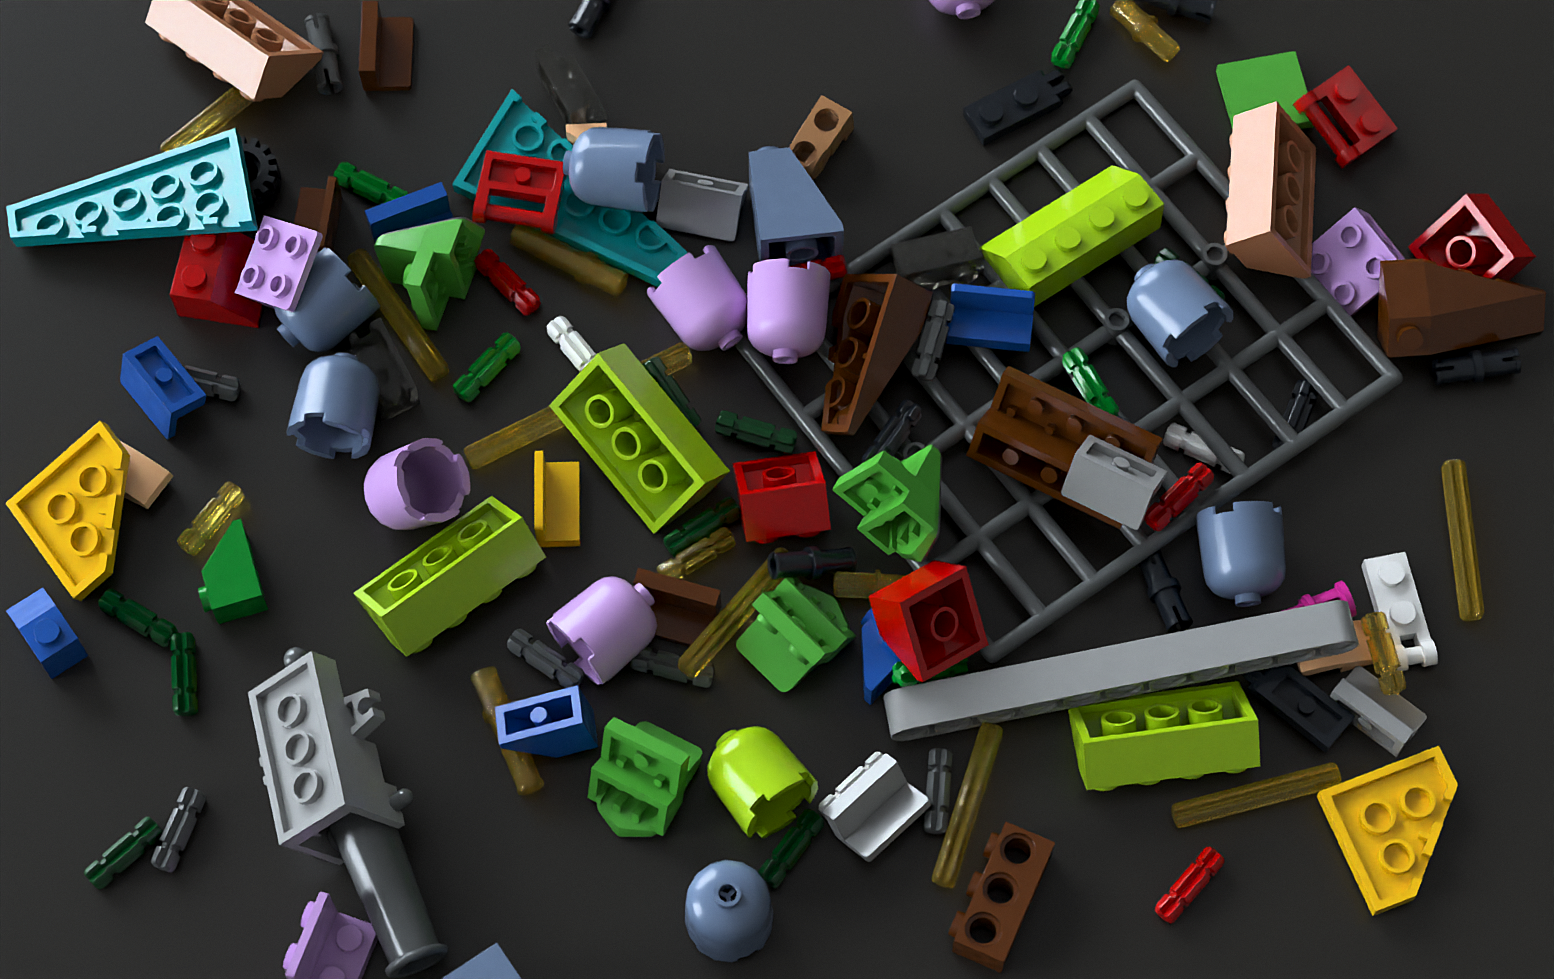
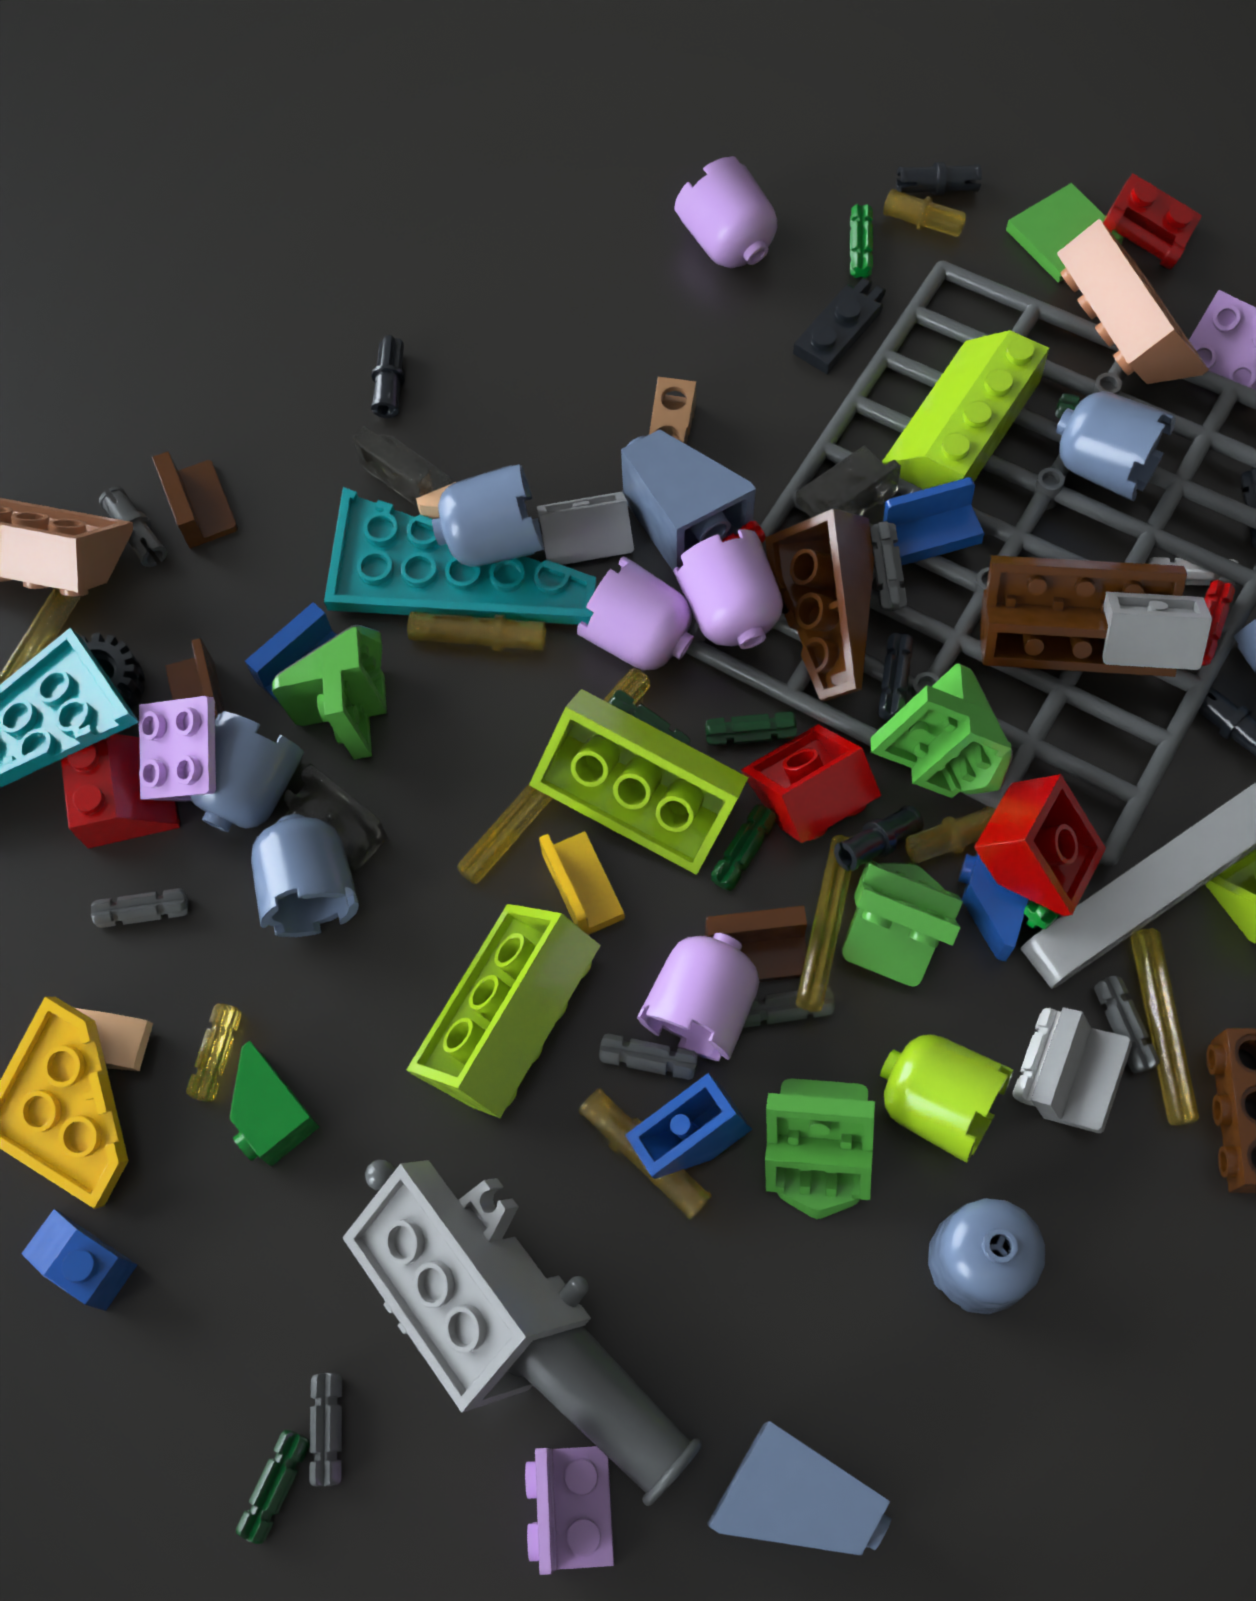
camera: 20 degrees left, 0 degrees up
dark green axle [98,588,178,647] -> none
blue panel [120,336,206,440] -> none
dark green axle [170,632,198,717] -> none
green axle [333,162,408,205] -> none
clear yellow axle [347,248,449,382] -> none
lavender cylinder [364,438,470,530] -> none
green axle [453,332,521,402] -> none
red plate [472,150,567,234] -> none
red axle [474,249,541,316] -> none
white axle [547,316,596,372] -> none
clear yellow axle [656,527,736,579] -> none
dark green axle [758,809,824,888] -> none
green axle [1062,347,1119,416] -> none

